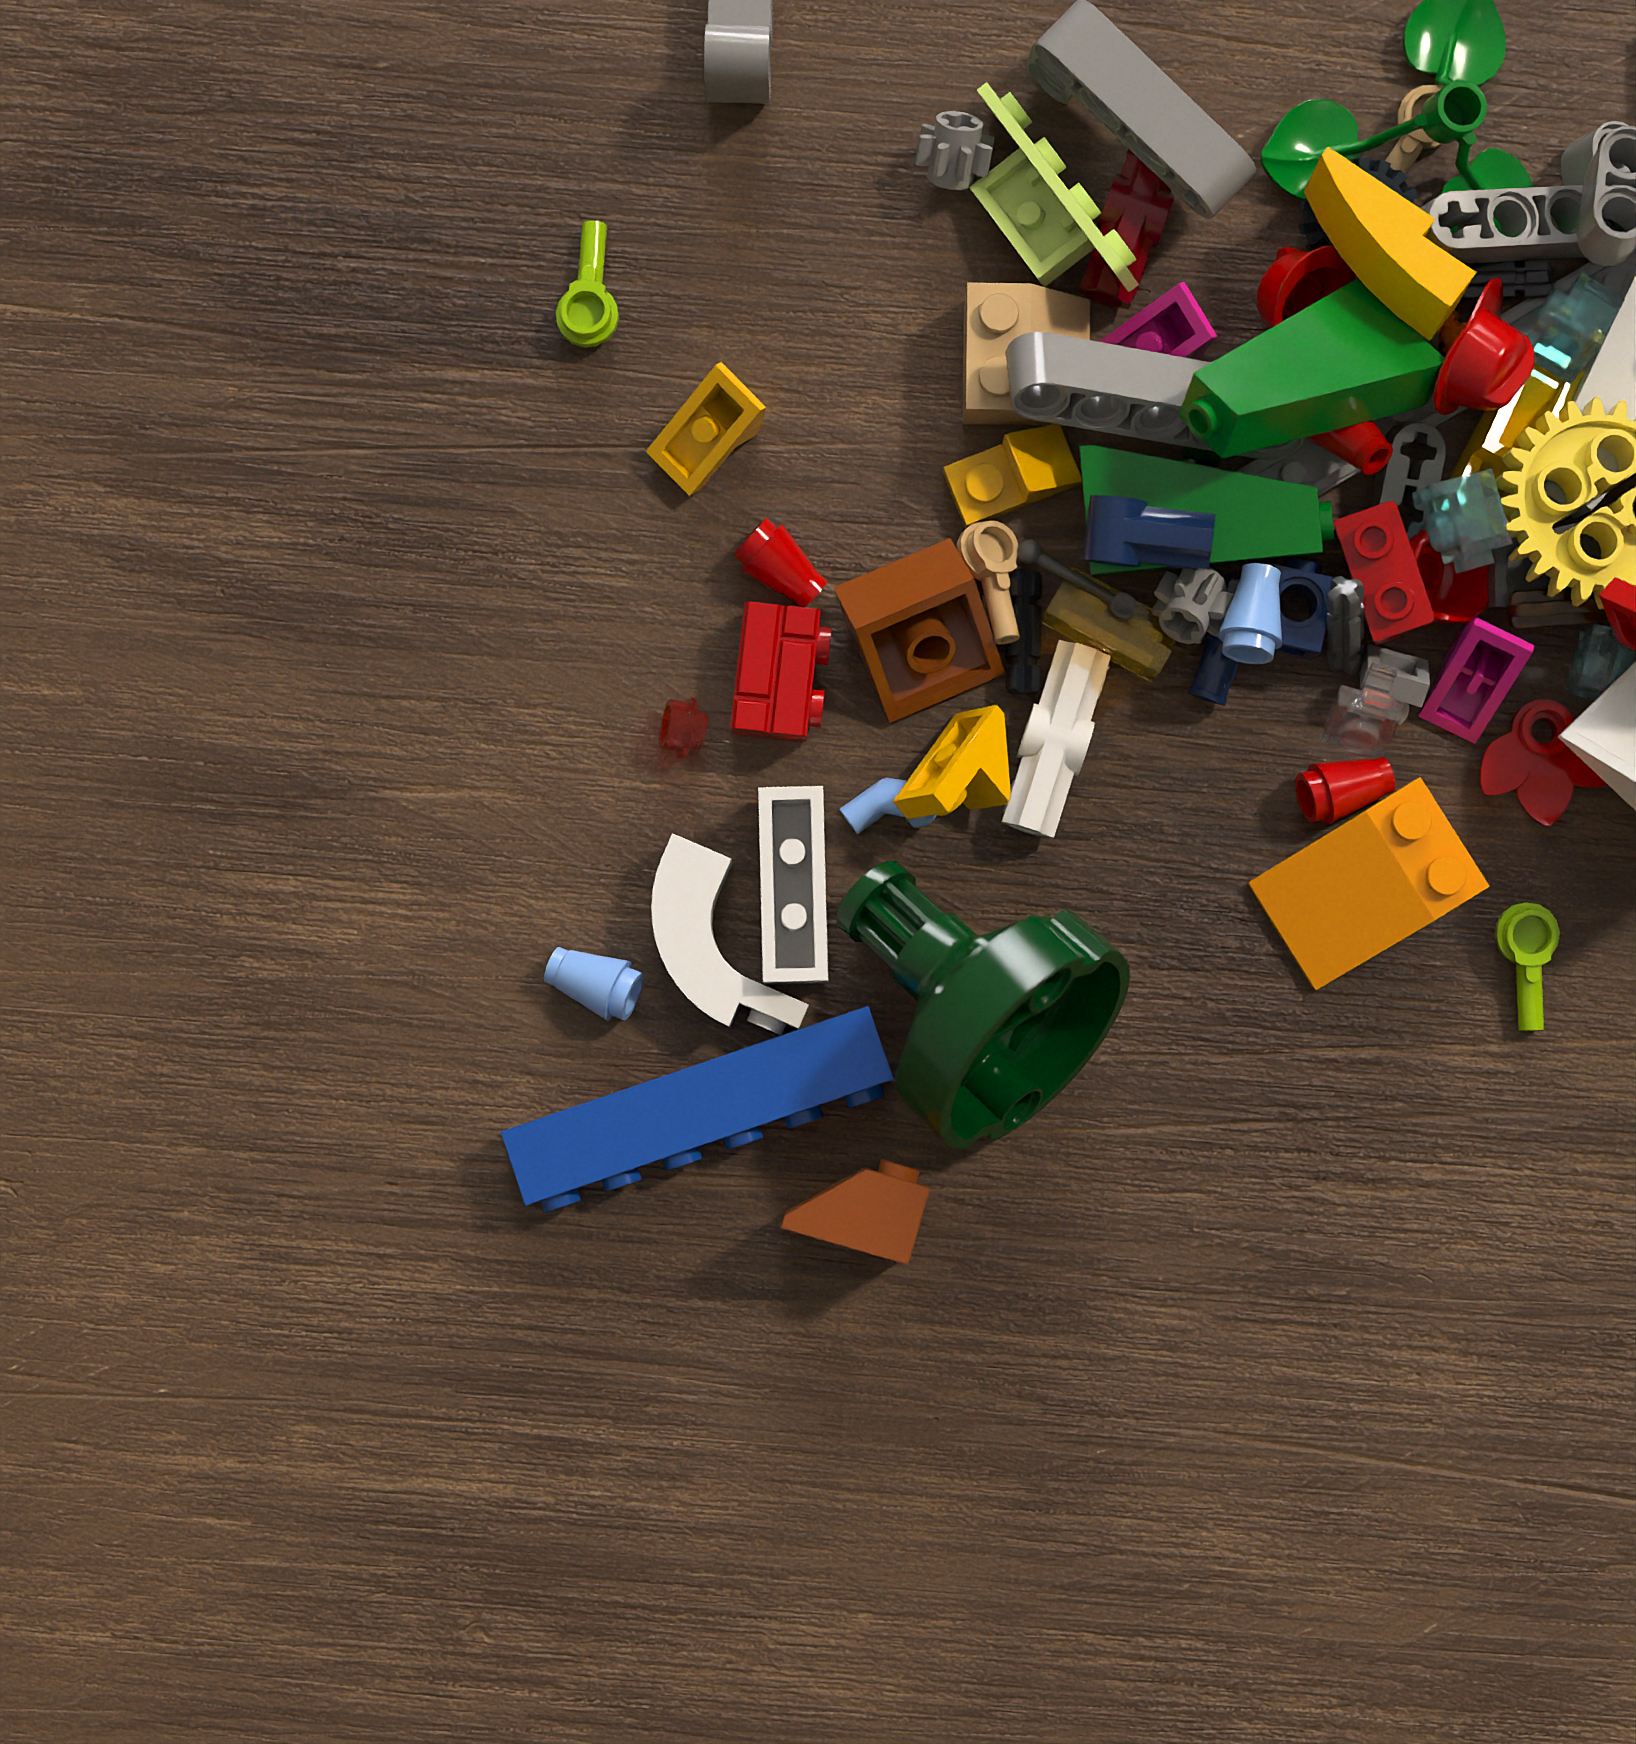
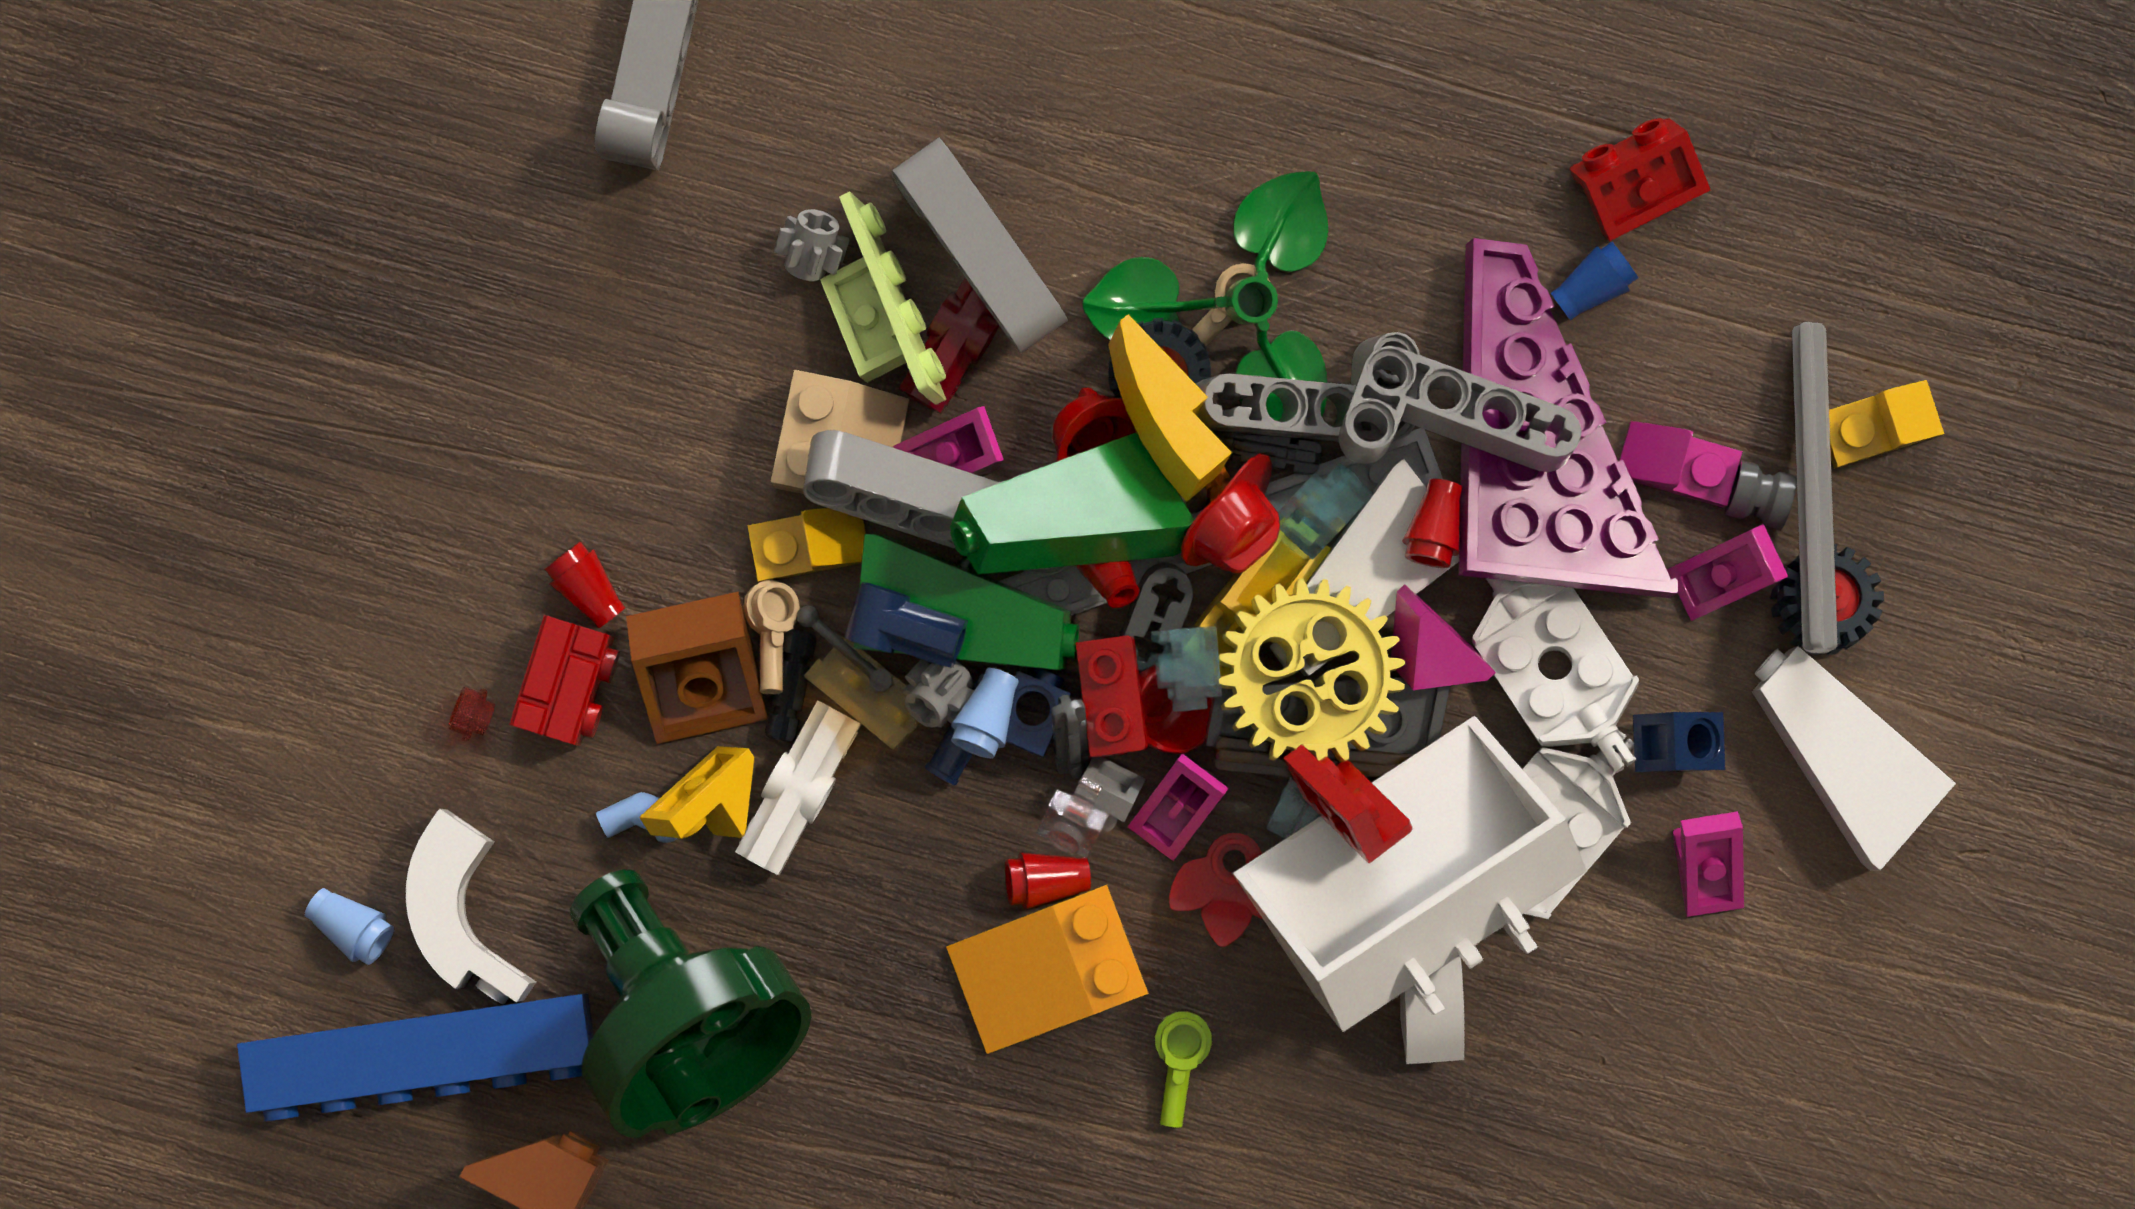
camera: 15 degrees right, 0 degrees up
lime plate [556,221,619,348] -> none
yellow slope [645,362,766,496] -> none
white brick [758,786,828,985] -> none

